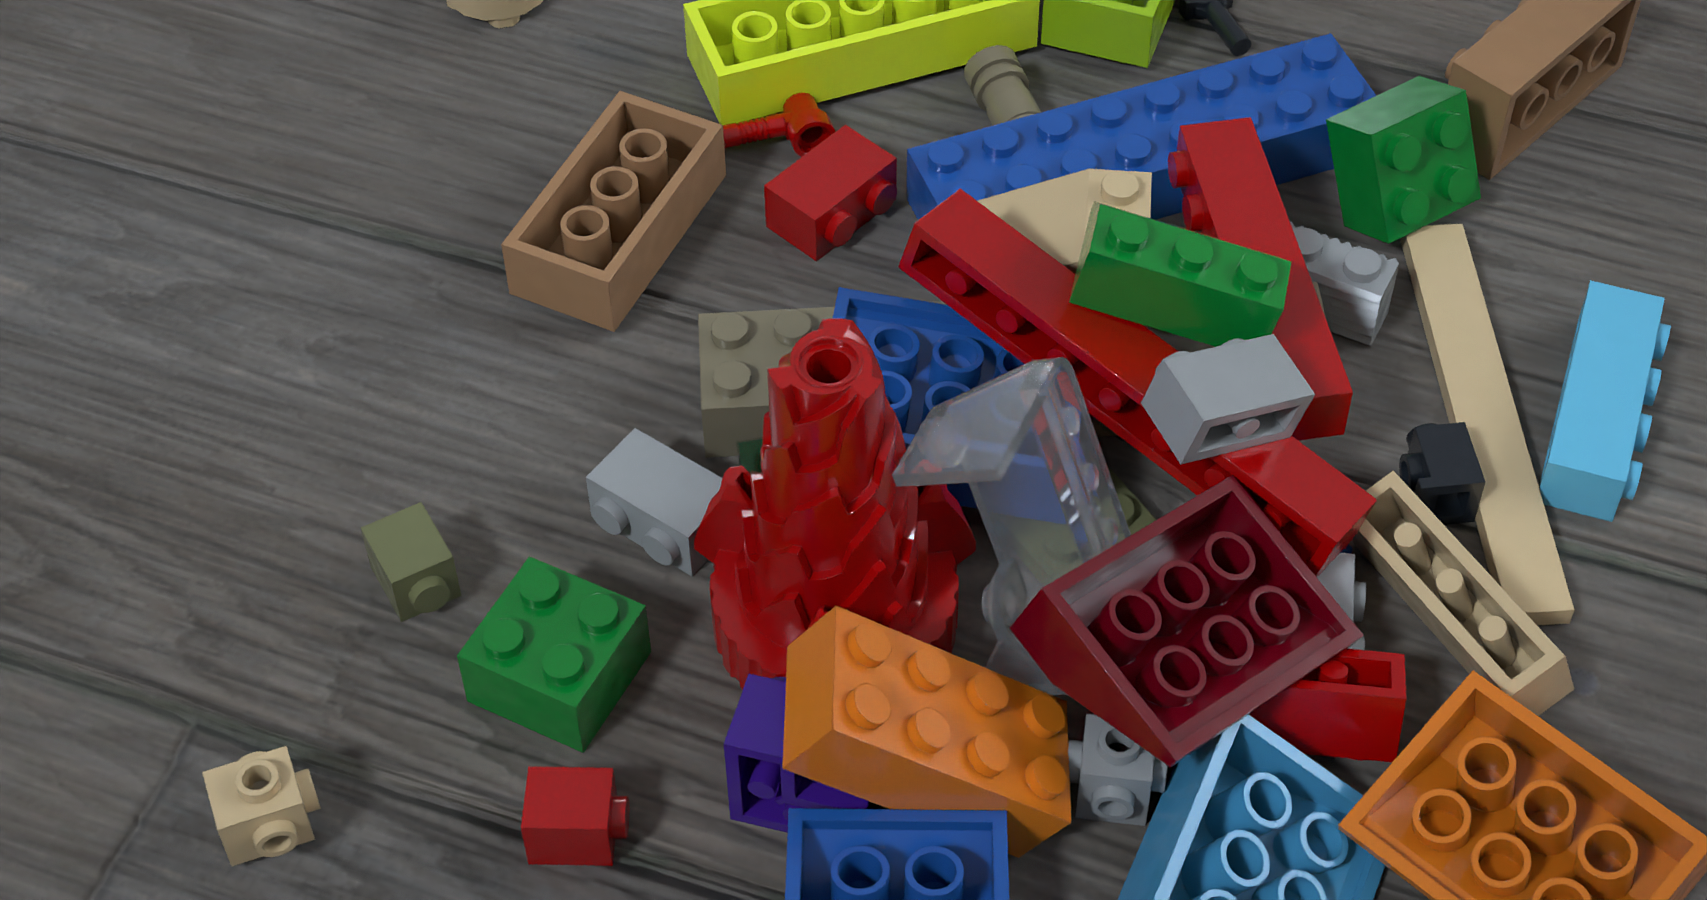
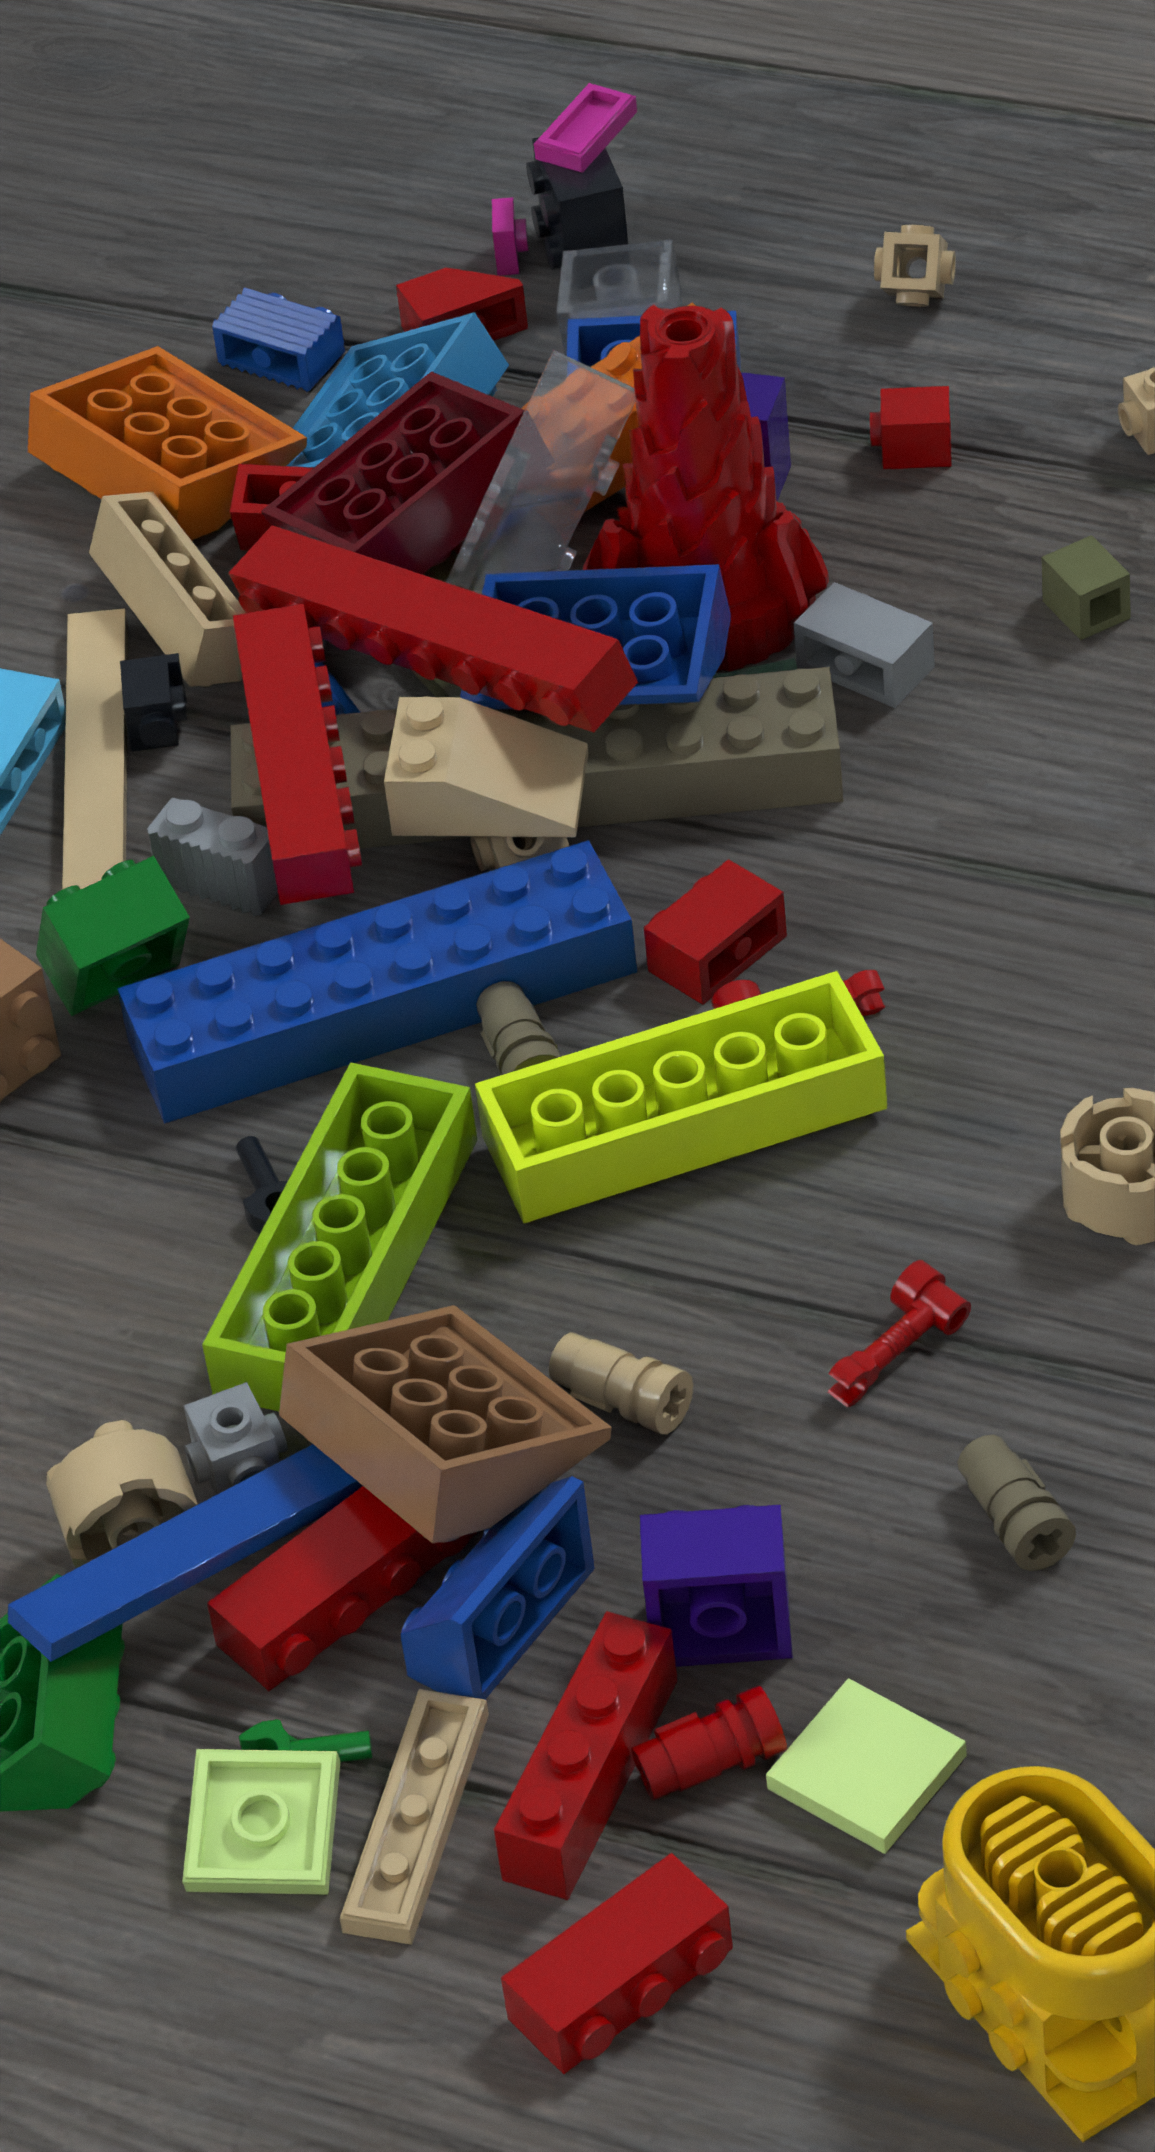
camera: 175 degrees left, 5 degrees down
green brick [457,556,652,753] -> none
medium nougat brick [501,91,726,332] -> none
green slope [1069,201,1291,347] -> none
light grey brick [1141,334,1315,464] -> none

